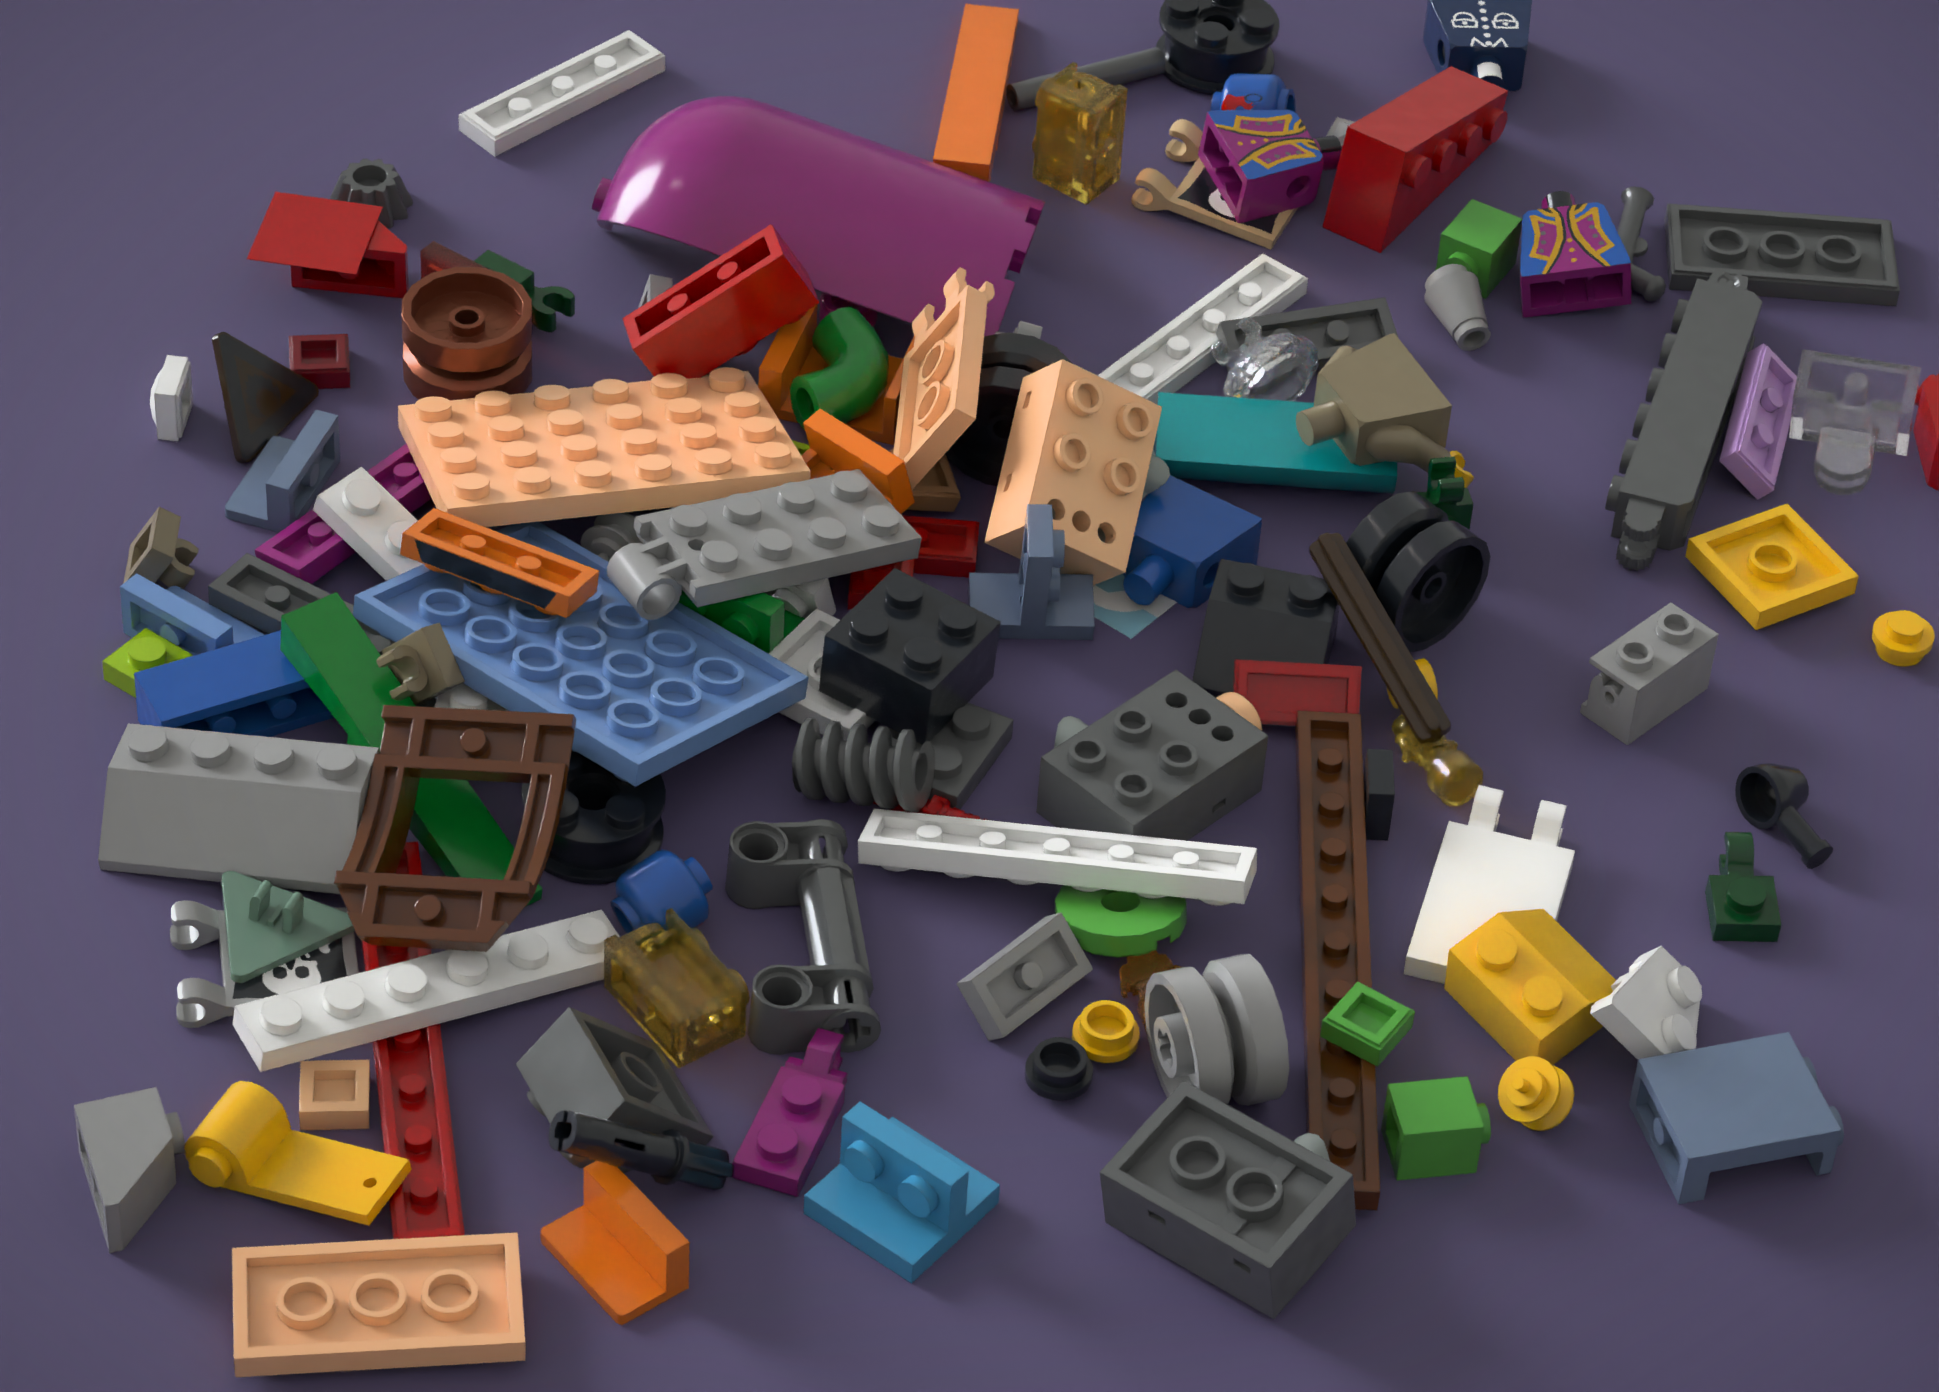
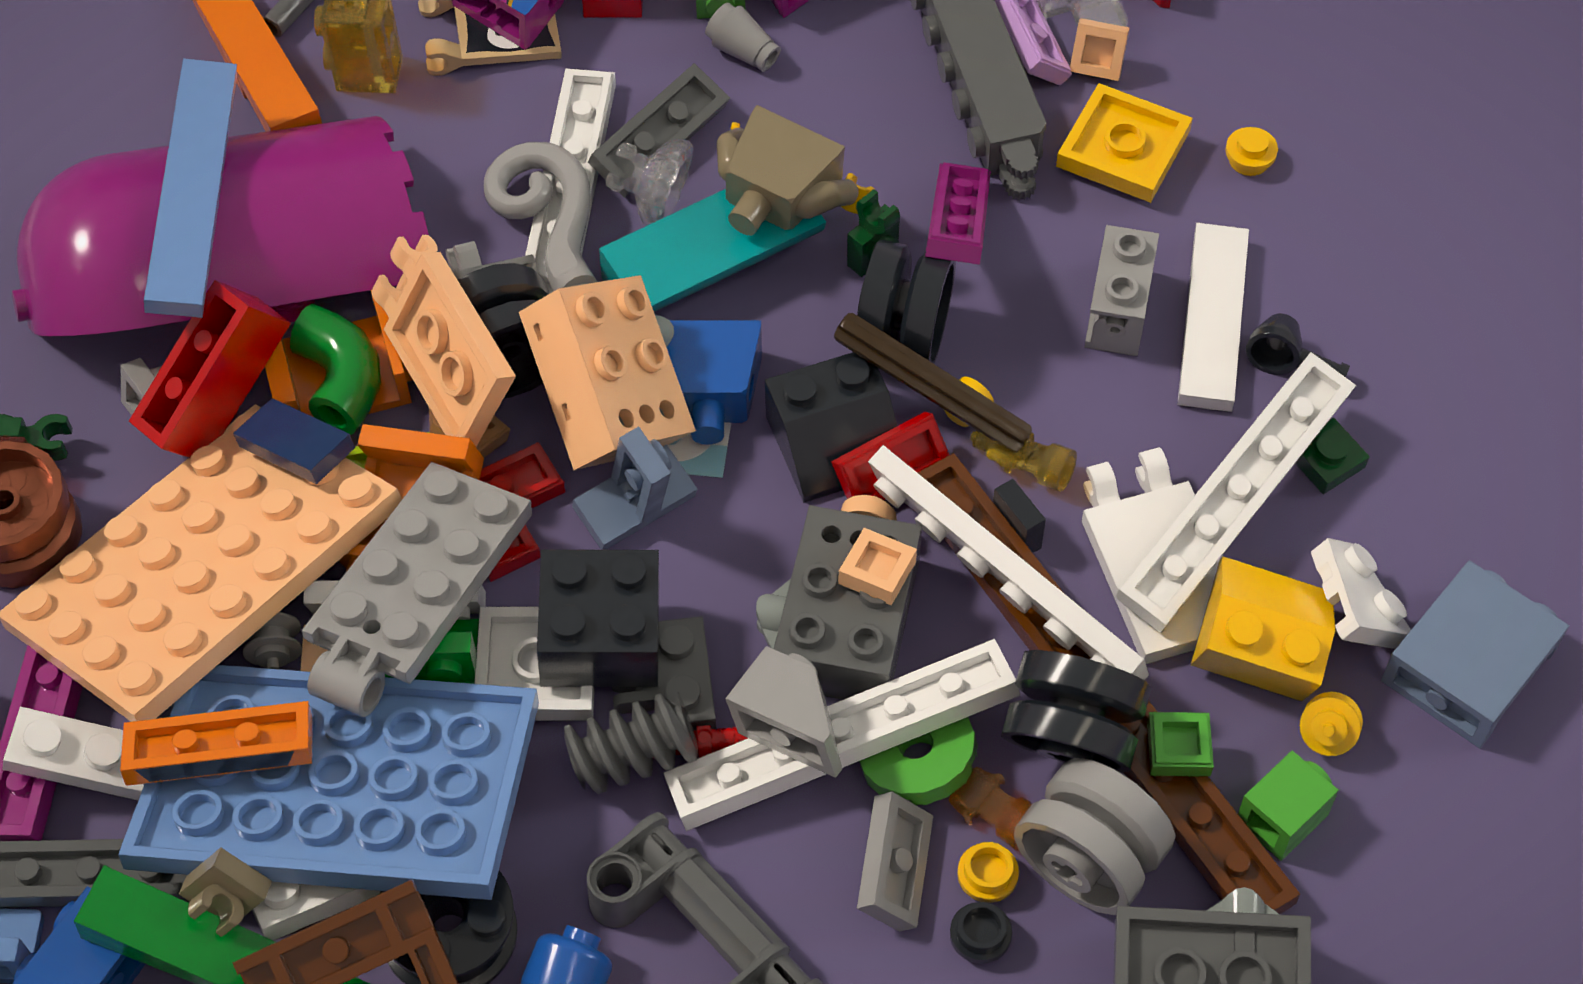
camera: 30 degrees left, 15 degrees up
none -> medium blue tile [144,58,237,318]
none -> dark blue tile [233,398,355,484]
none -> light grey plant [484,142,597,291]
none -> light grey slope [725,646,842,778]
none -> light nougat tile [838,528,917,606]
none -> white plate [868,445,1149,680]
none -> magenta tile [925,162,991,265]
none -> black wheel [1001,650,1152,772]
none -> light nougat tile [1070,18,1130,81]
none -> white plate [1114,352,1356,633]
none -> white tile [1177,223,1249,412]

